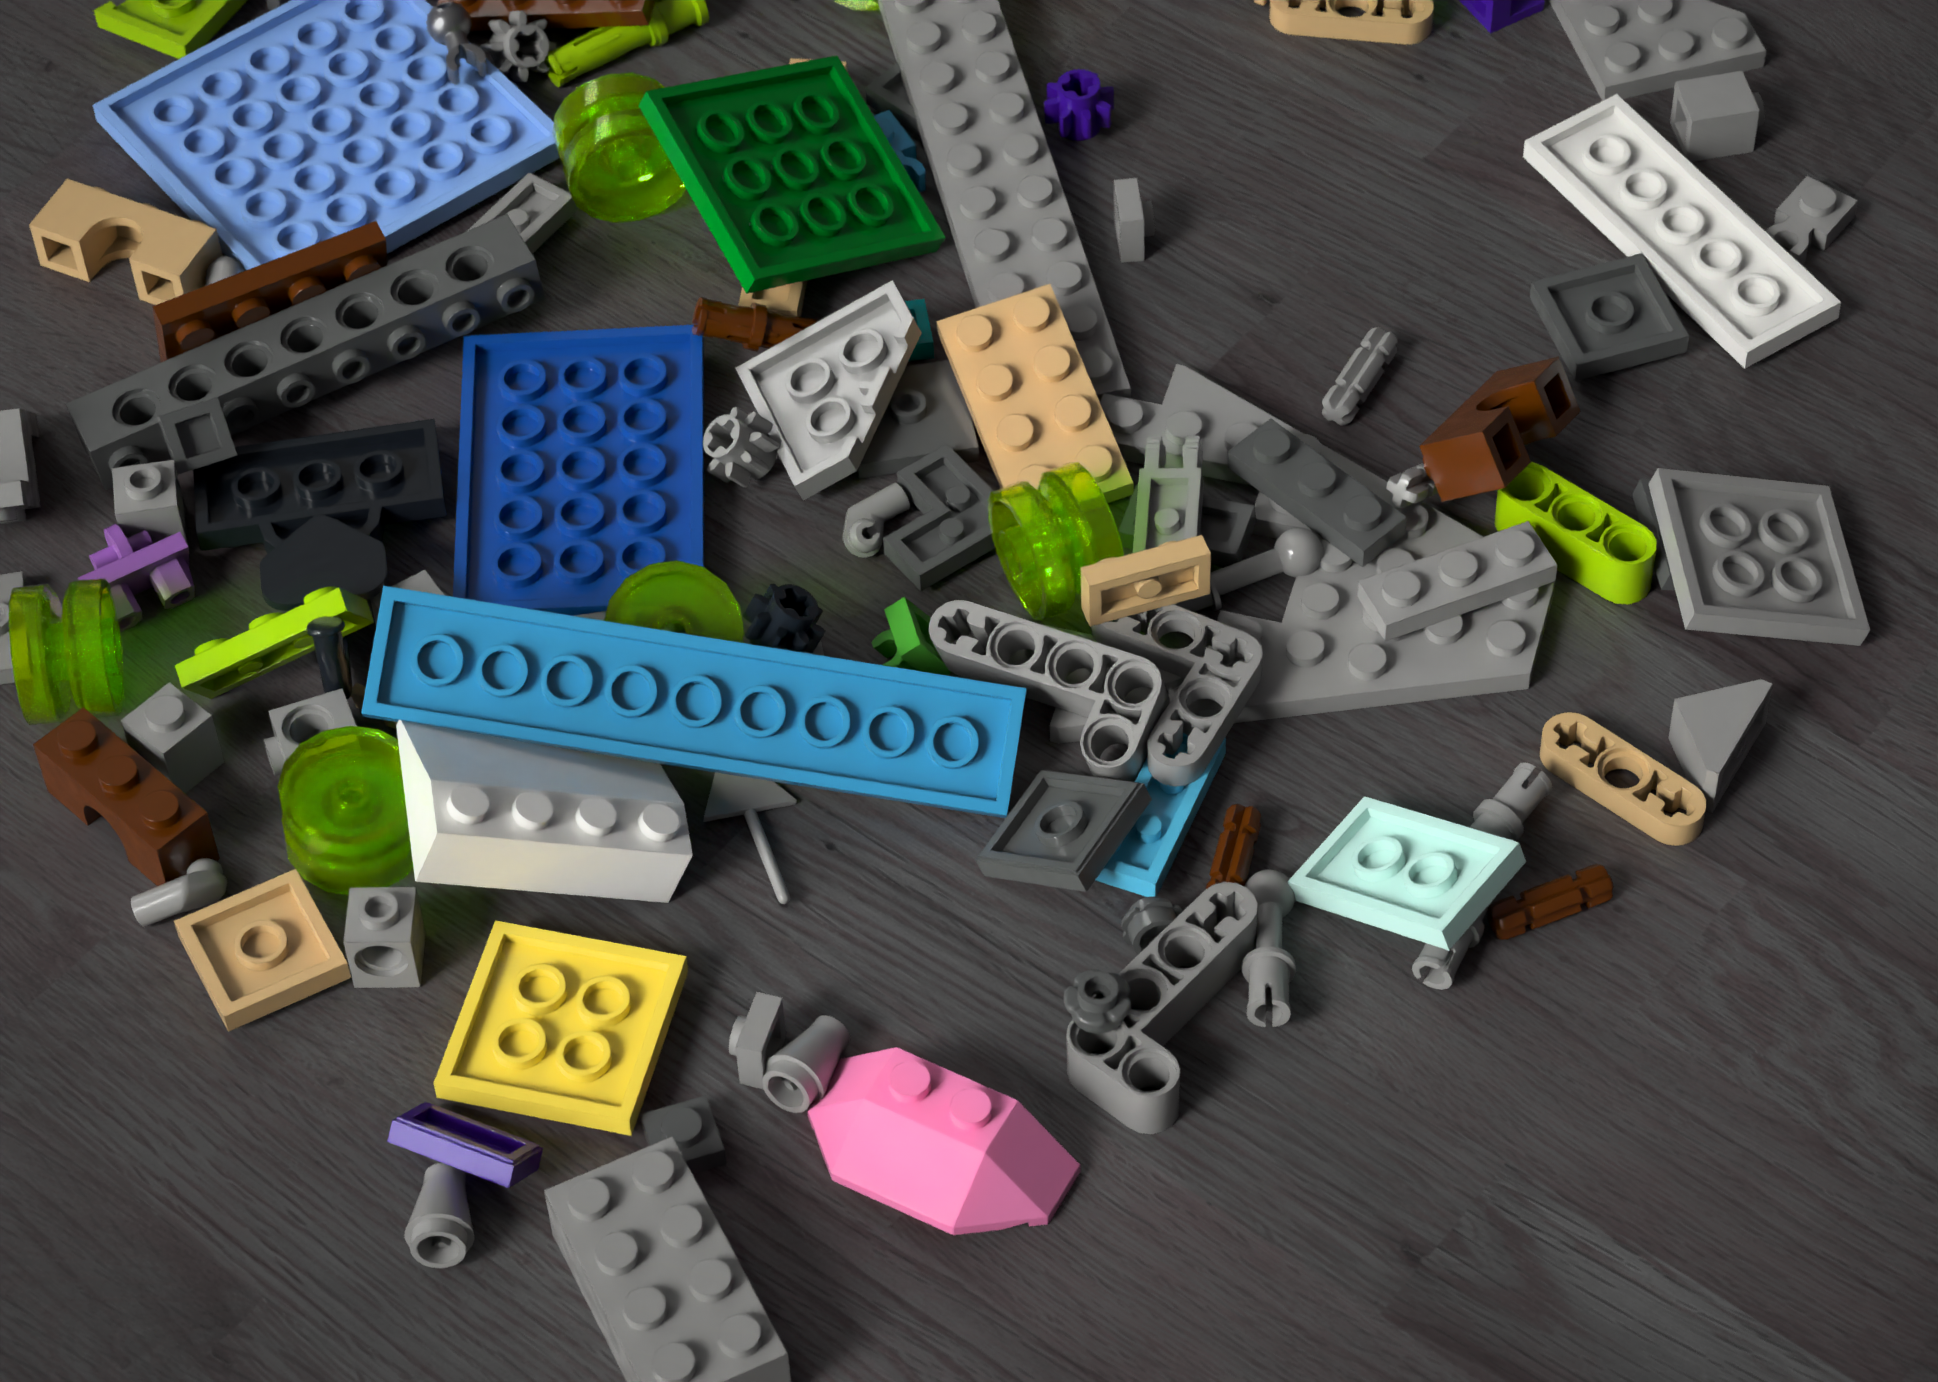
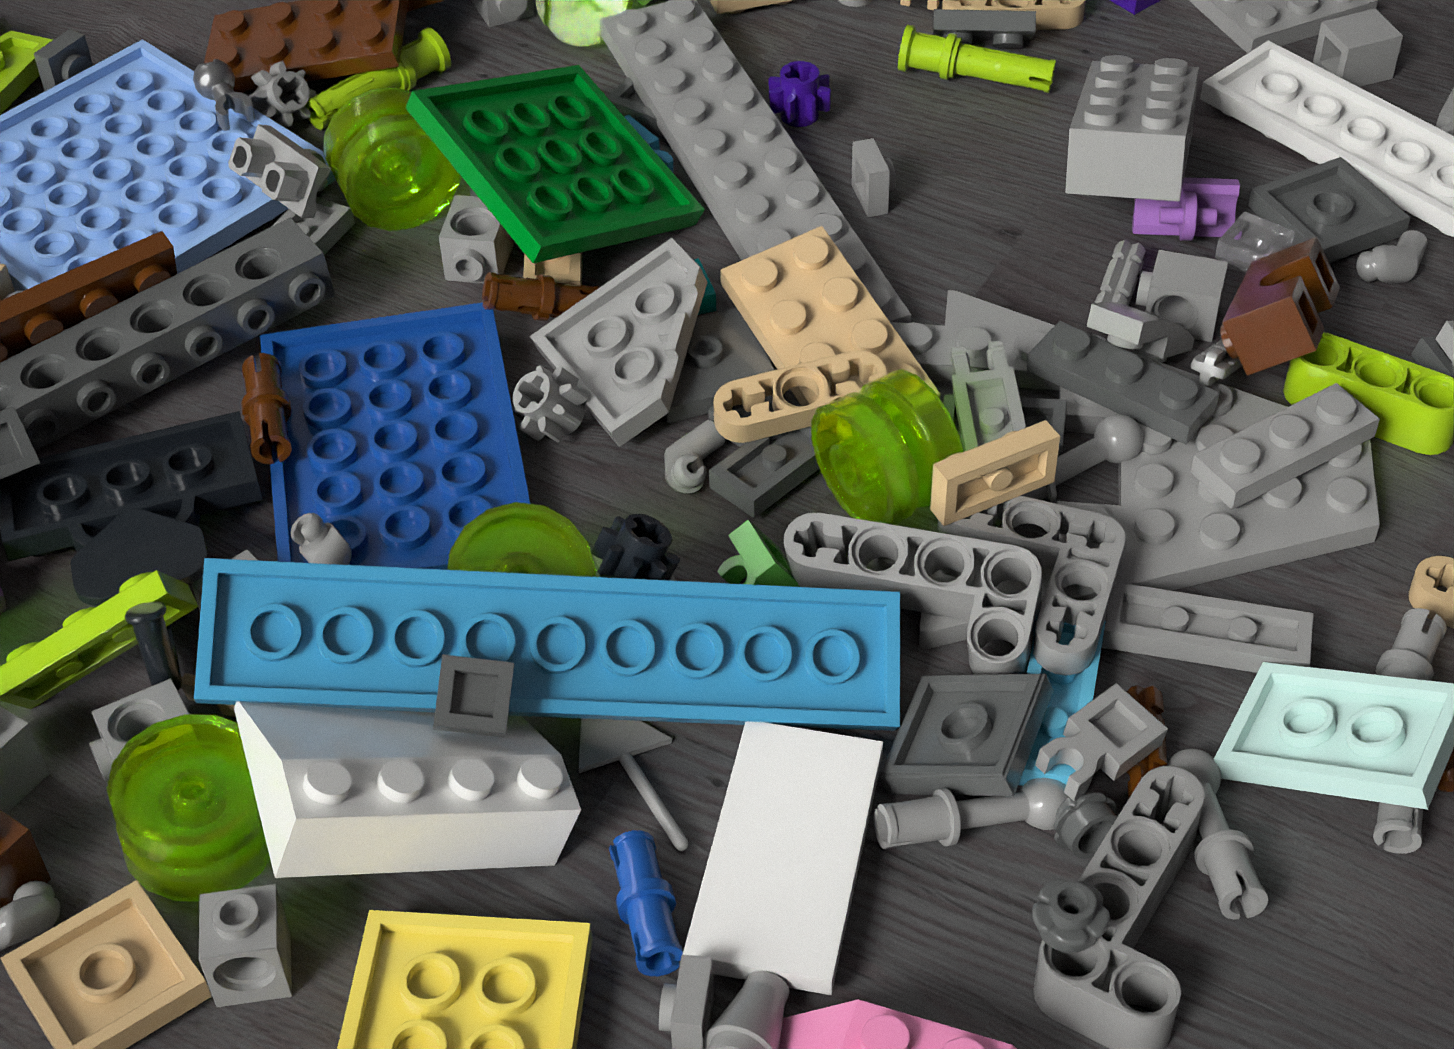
camera: 10 degrees left, 5 degrees down
none -> light grey hips [228,124,331,218]
none -> reddish brown pin [241,353,292,464]
none -> light grey arm [291,513,352,565]
none -> dark grey plate [433,654,514,738]
none -> light grey brick [439,195,514,284]
none -> blue pin [609,830,683,976]
none -> white tile [683,722,883,995]
none -> tan beam [714,350,887,443]
none -> light grey pin [874,778,1069,849]
none -> lime pin [898,25,1056,93]
none -> dark grey plate [932,9,1036,49]
none -> light grey plate [1035,683,1168,801]
none -> light grey brick [1065,55,1199,201]
none -> light grey slope [1086,302,1194,362]
none -> light grey plate [1102,582,1313,673]
none -> medium lavender hips [1132,178,1240,241]
none -> light grey brick [1136,250,1228,342]
none -> clear plate [1215,211,1295,272]
none -> light grey arm [1356,230,1428,284]

